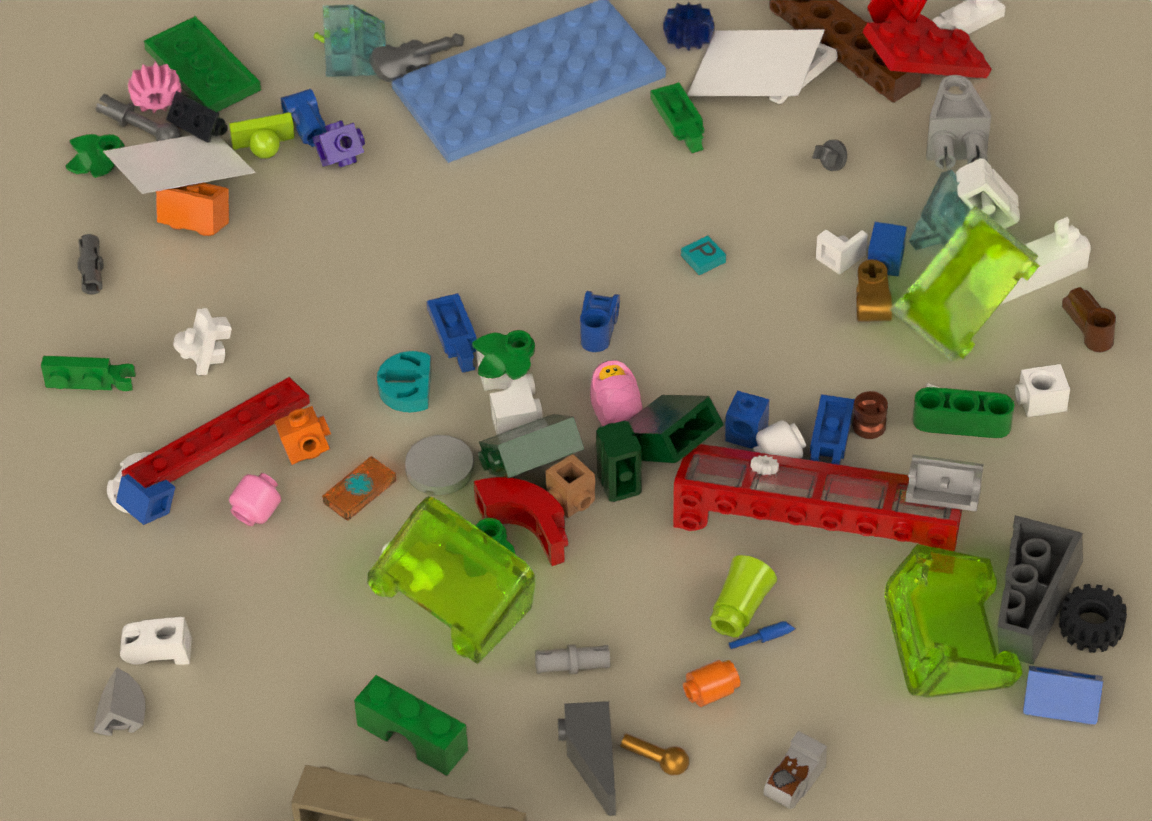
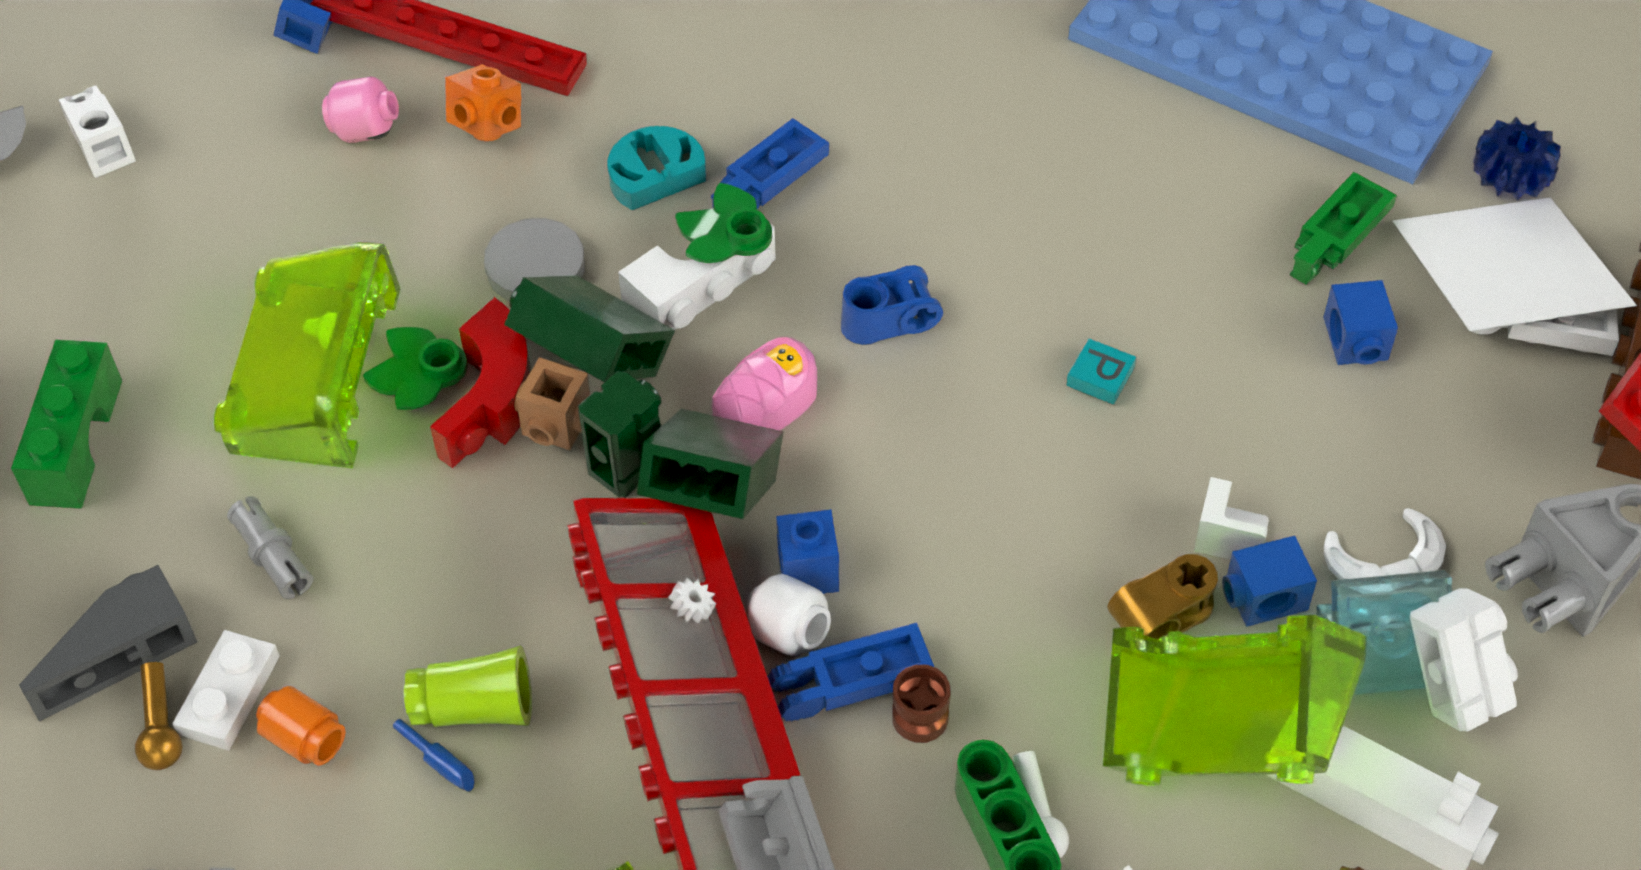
camera: 60 degrees right, 5 degrees up
clear orange tile [322,456,396,521] -> none
dark grey plate [812,140,847,171] -> none
none -> white plate [172,630,280,751]
none -> blue brick [1323,280,1398,365]
none -> white piece [1324,508,1446,594]

